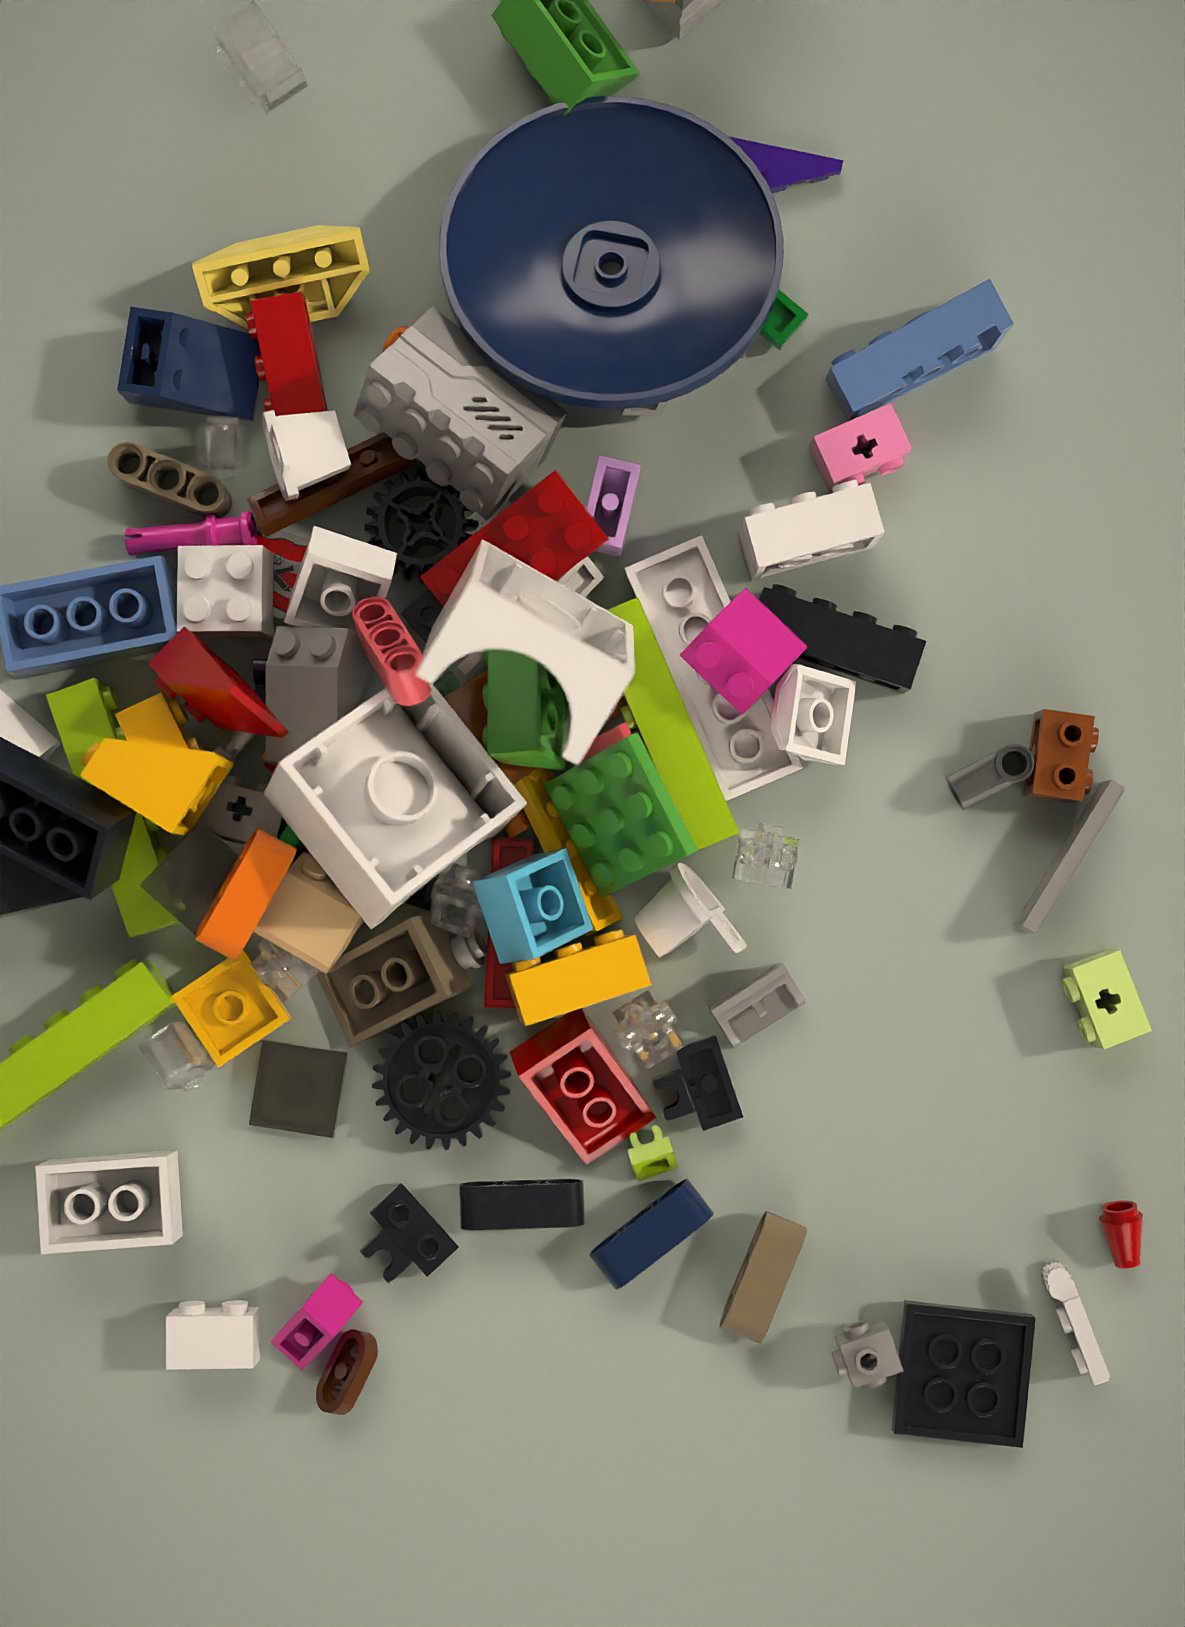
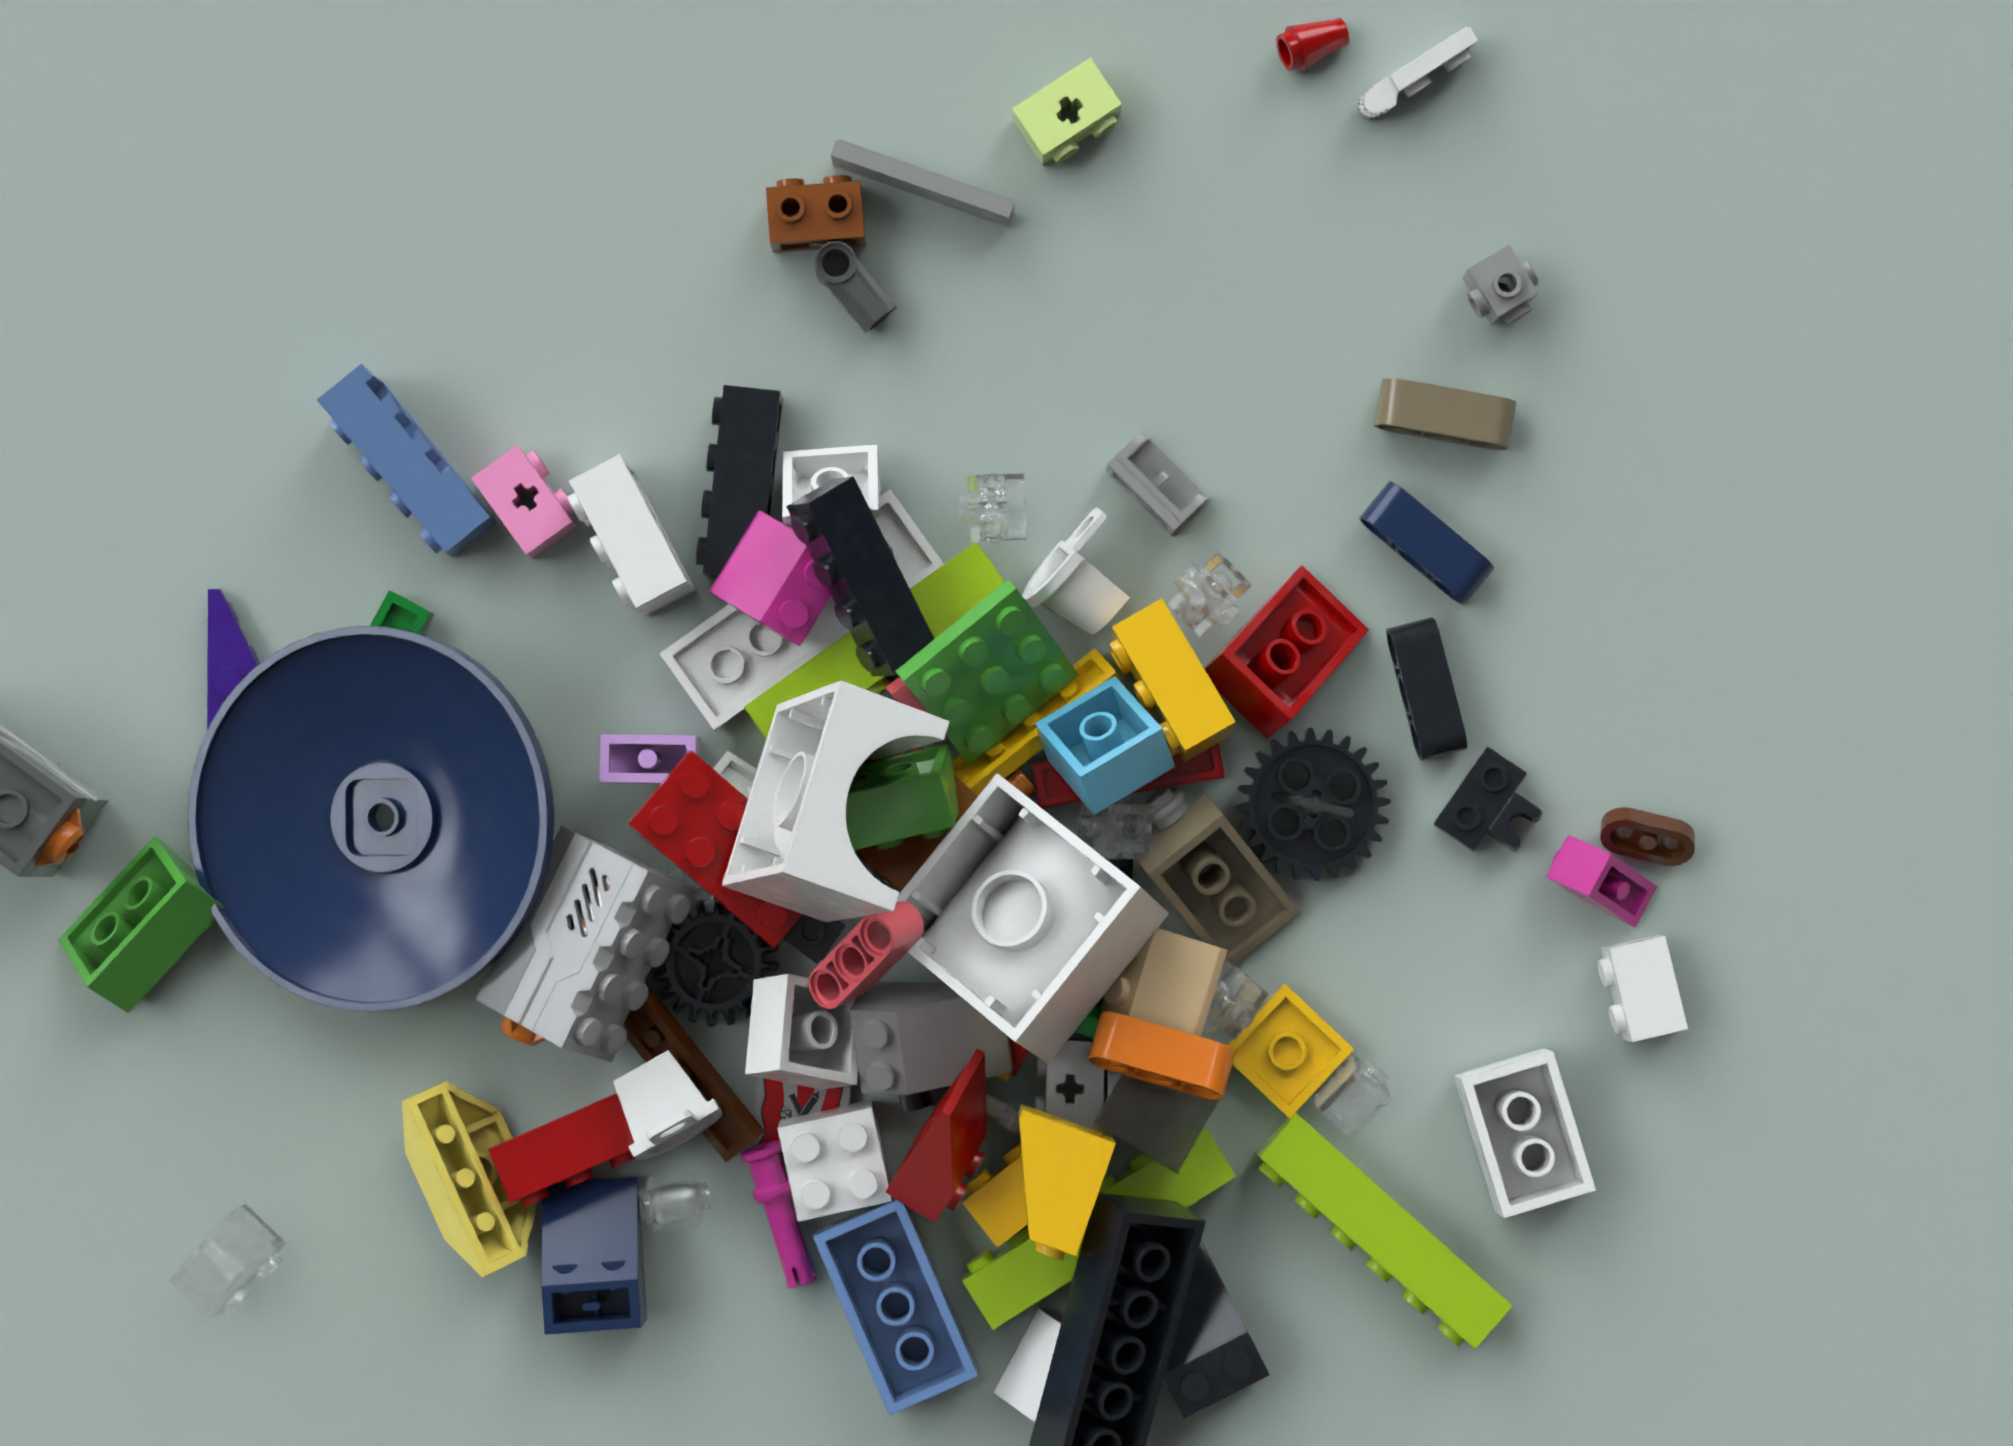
camera: 100 degrees left, 0 degrees up
dark tan beam [107,442,232,518] -> none
clear smoke tile [249,1039,348,1138] -> none
lime tile [628,1125,678,1181] -> none
black plate [652,1035,743,1131] -> none
black plate [891,1300,1036,1448] -> none
none -> black brick [786,476,934,676]

